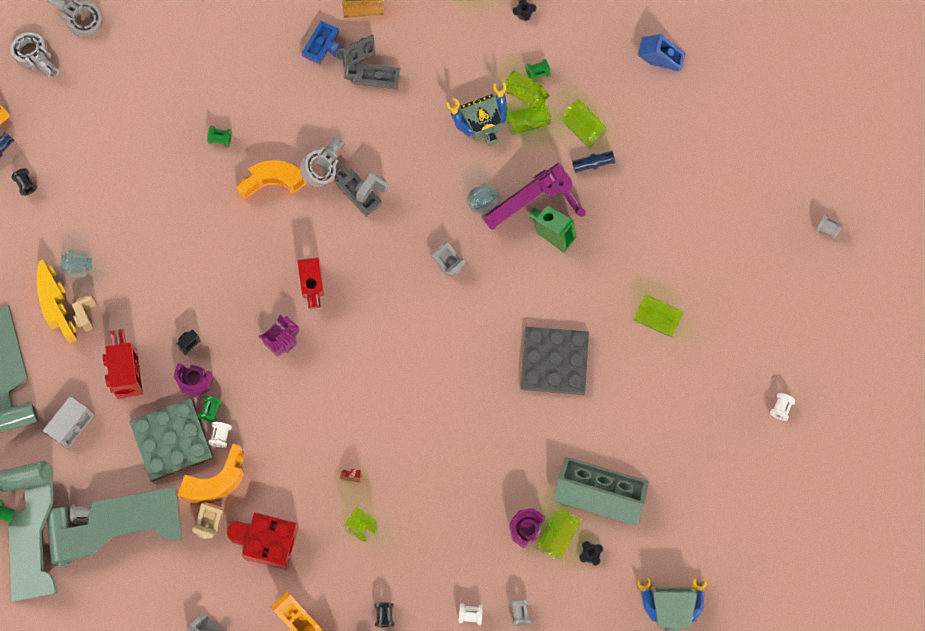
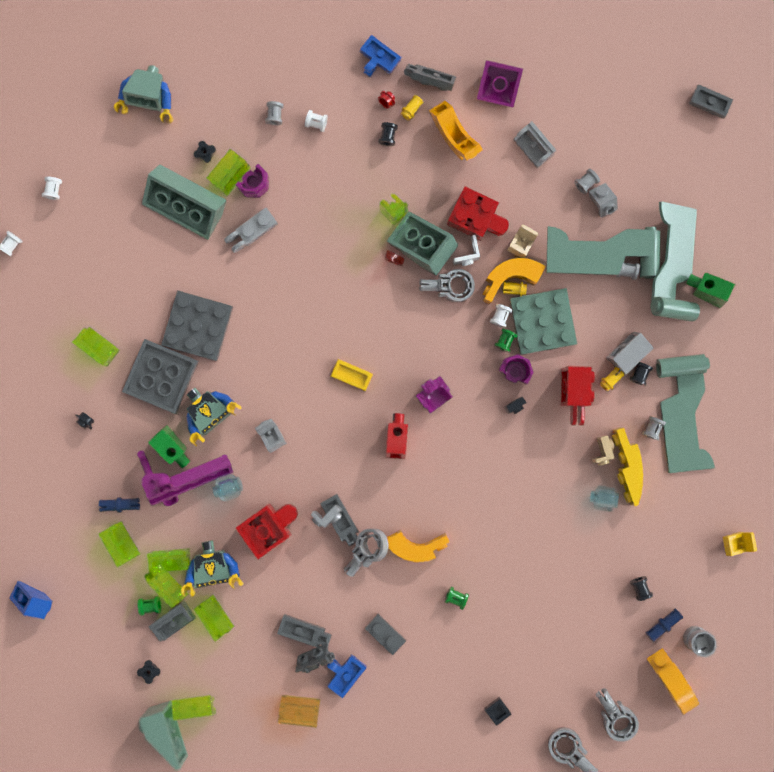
camera: 165 degrees left, 15 degrees up
none -> white bush [42,177,62,200]
none -> black plate [75,412,95,429]
none -> dark grey plate [122,339,199,414]
none -> dark grey hinge [149,601,196,642]
none -> torso [186,388,242,446]
none -> clear neon green hinge [194,595,234,641]
none -> light grey hinge [224,208,278,253]
none -> red brick [236,503,298,560]
none -> yellow tile [331,359,373,391]
none -> dark grey plate [365,613,406,655]
none -> sand green slope [387,211,459,275]
none -> light grey pin [419,269,475,302]
none -> white bracket [453,235,480,266]
none -> black plate [484,697,512,726]
none -> yellow pin [503,281,527,297]
none -> light grey bush [574,169,600,194]
none -> light grey bracket [589,183,618,218]
none -> yellow pin [600,367,624,391]
none -> black bush [629,362,653,386]
none -> light grey bush [642,416,666,441]

